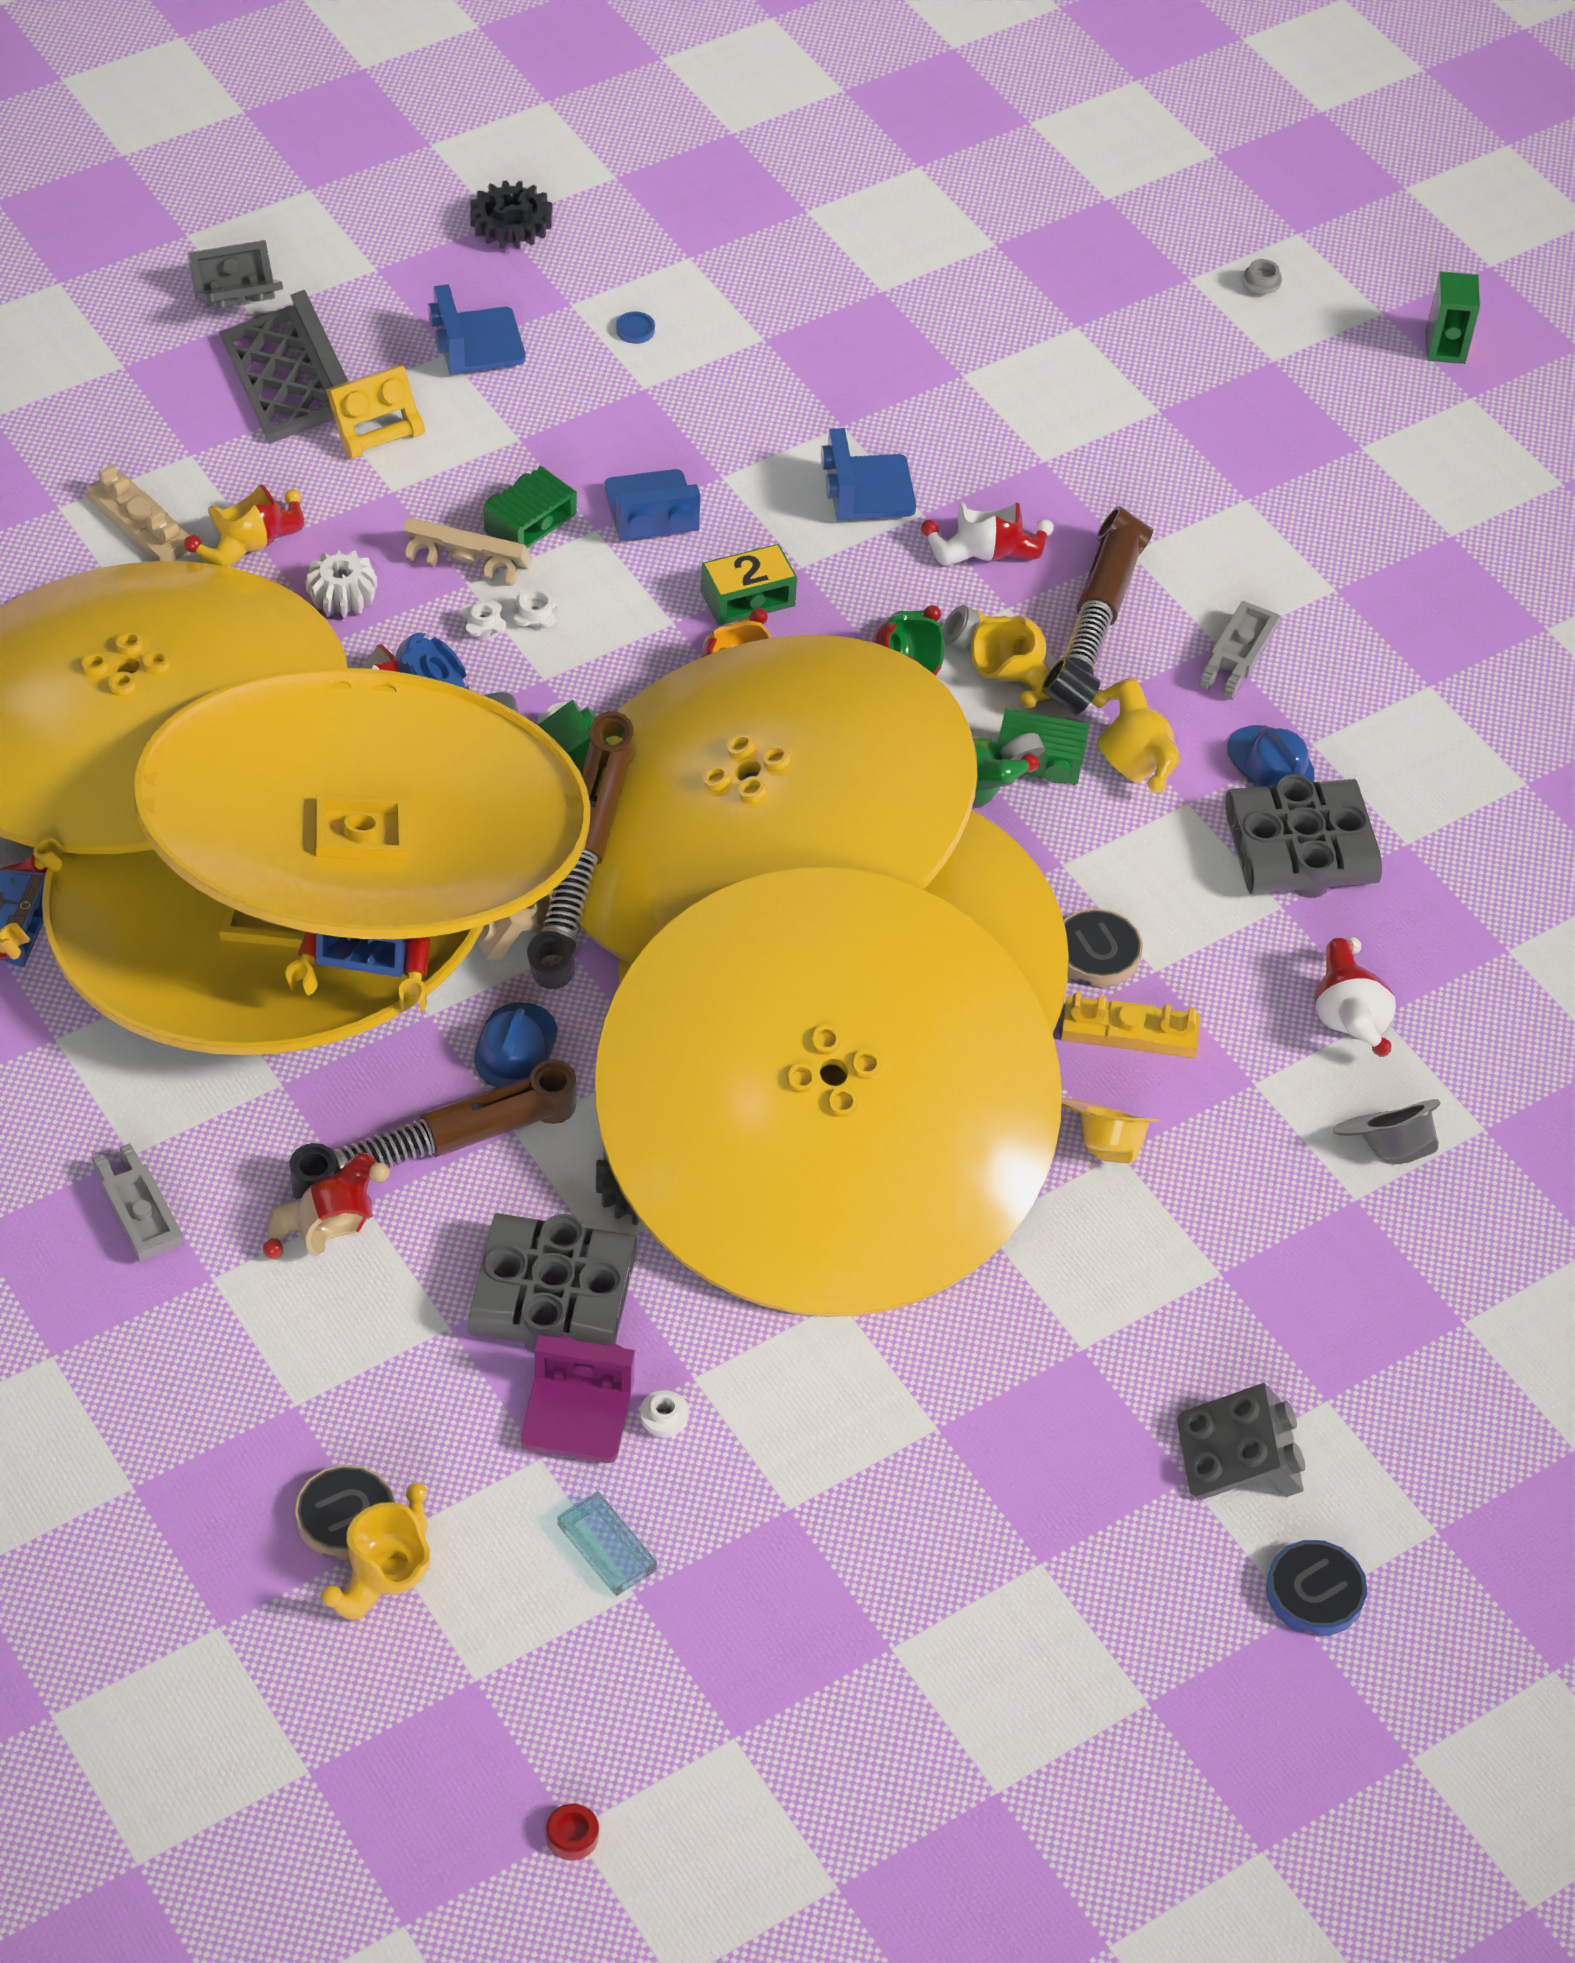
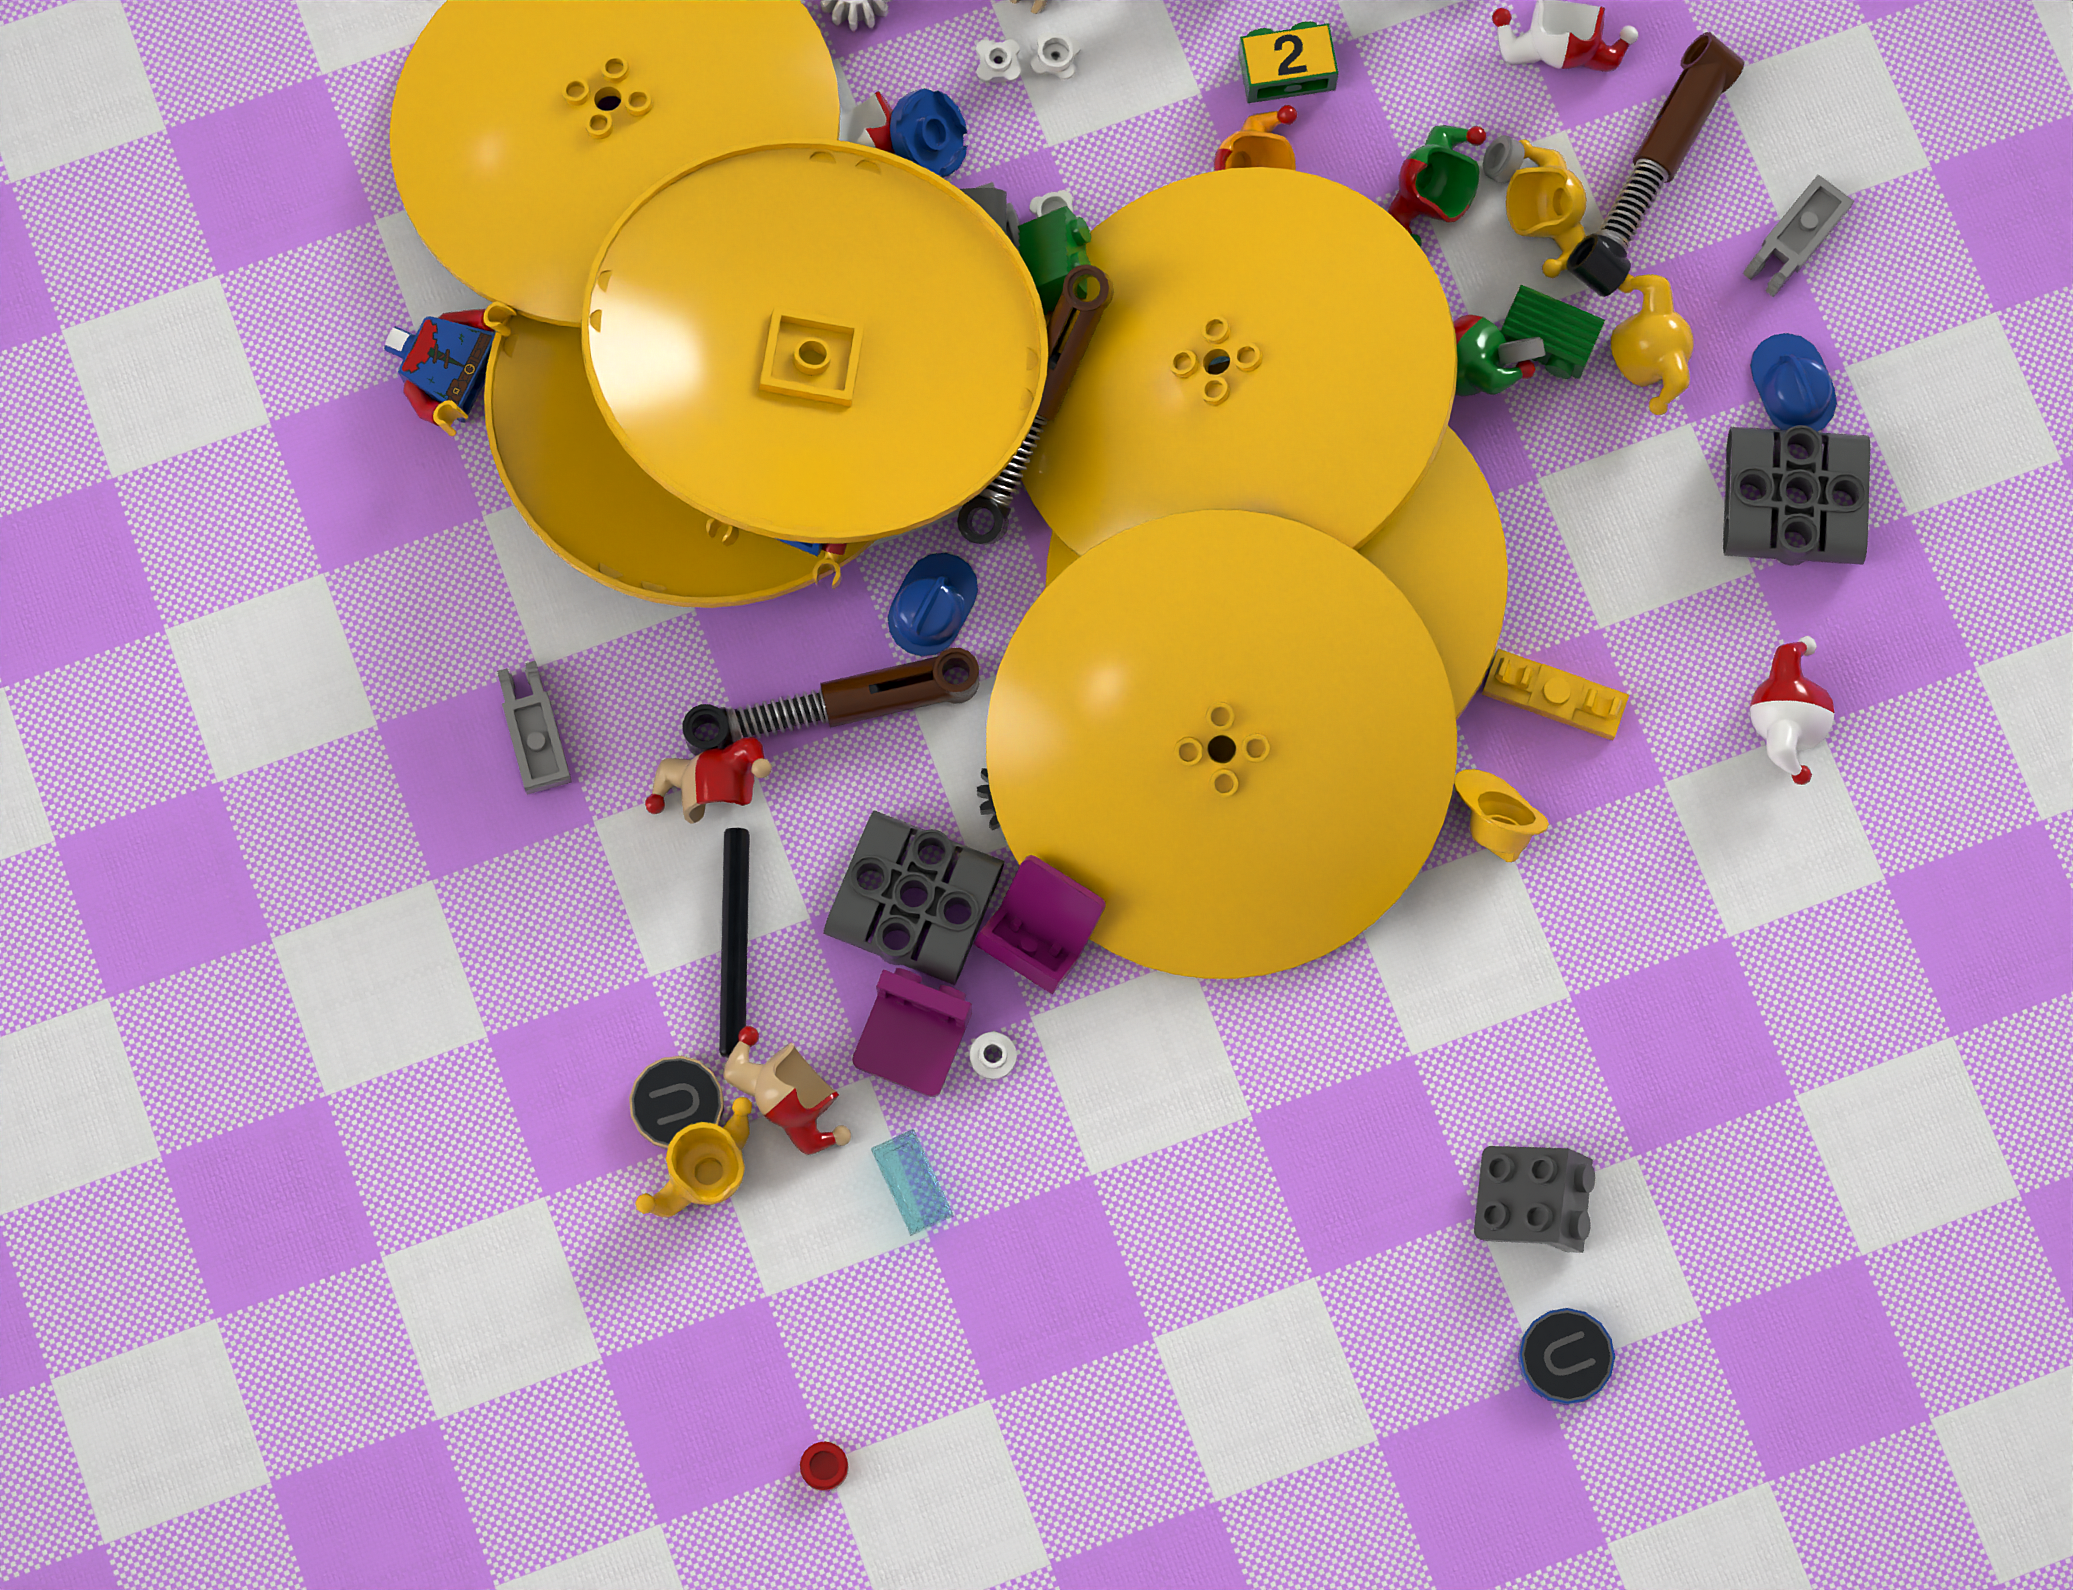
camera: 15 degrees right, 25 degrees up
black tile [1064,908,1143,987] -> none
dark grey piece [1332,1099,1441,1164] -> none
none -> black axle [719,828,750,1058]
none -> tan piece [723,1026,851,1155]
none -> magenta bracket [973,855,1106,995]

